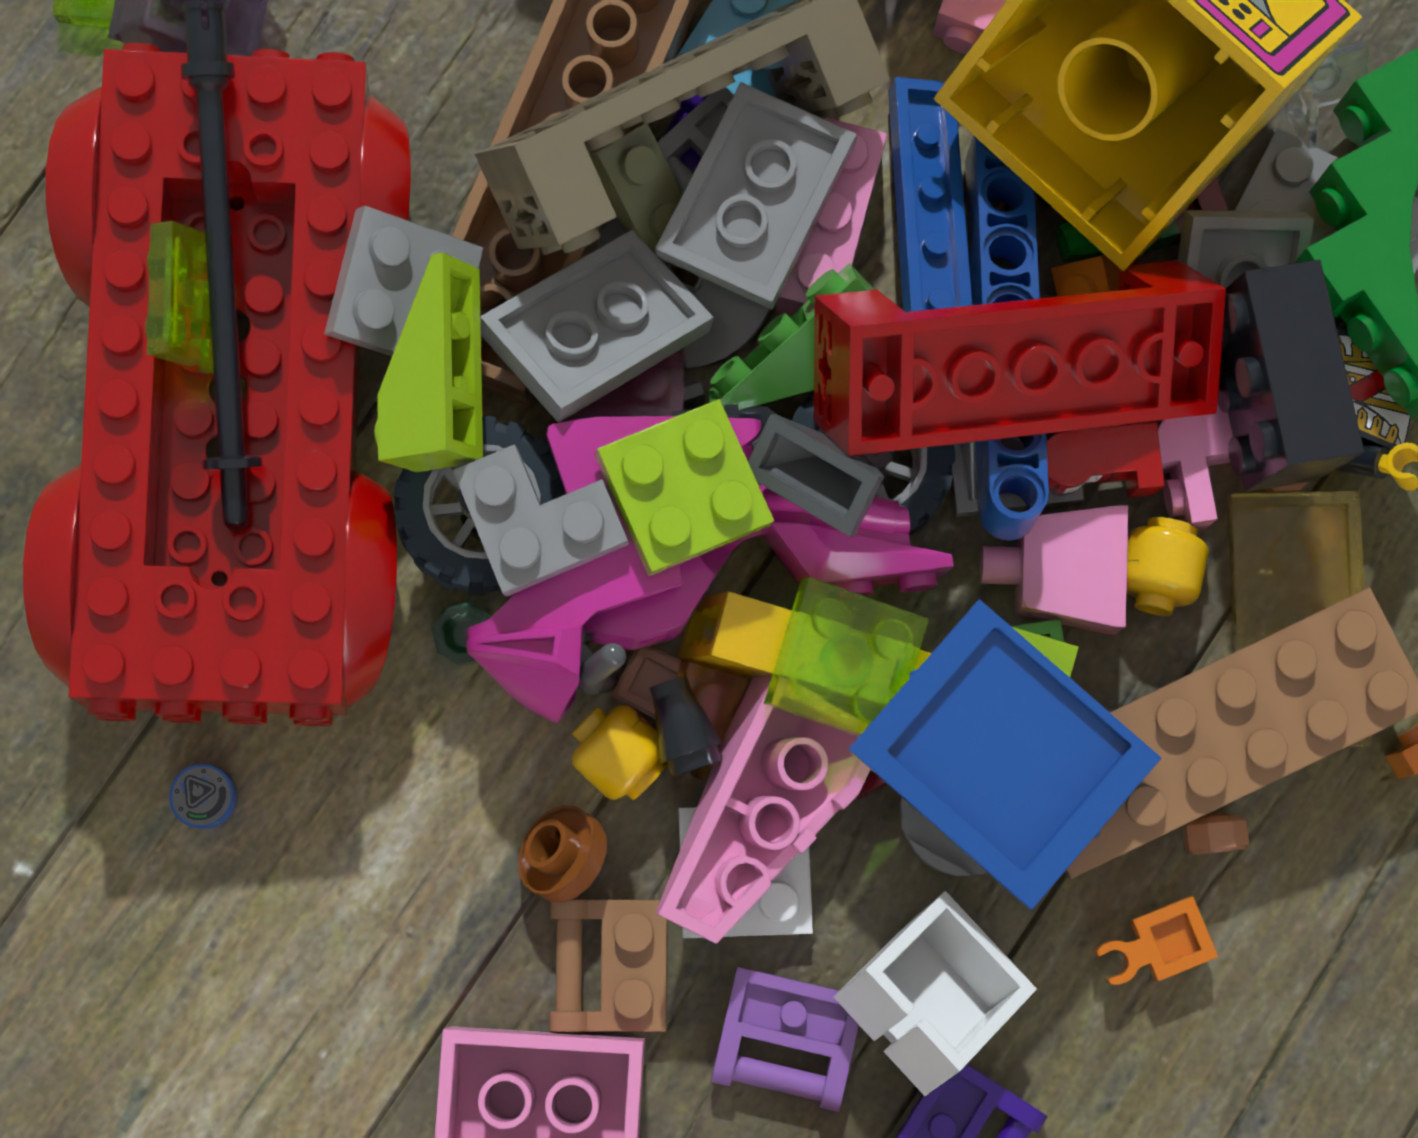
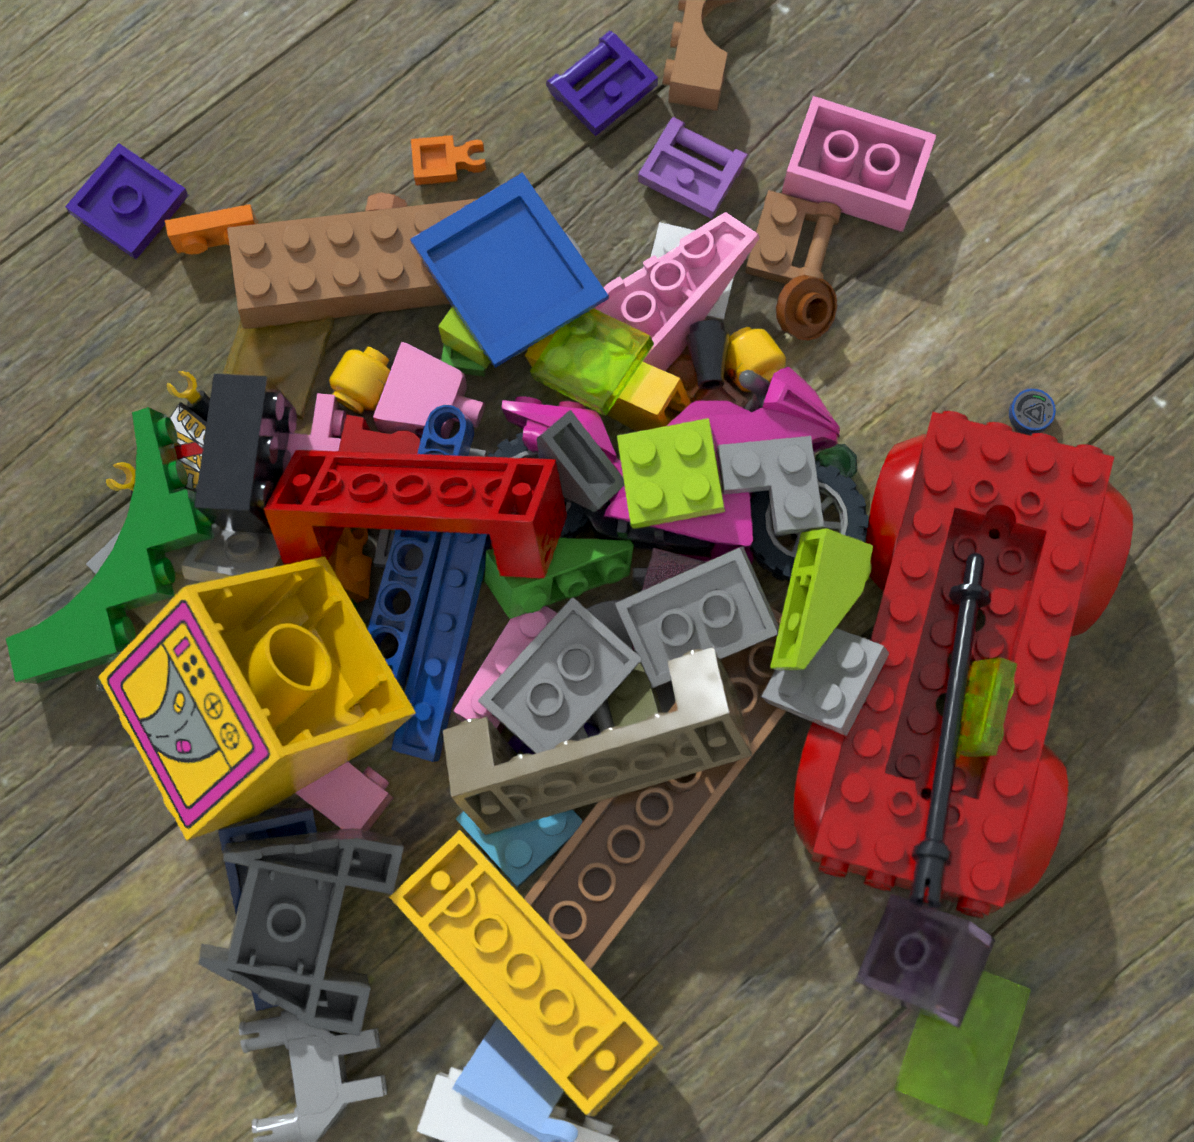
camera: 165 degrees left, 5 degrees down
white piece [833,891,1037,1096] -> none

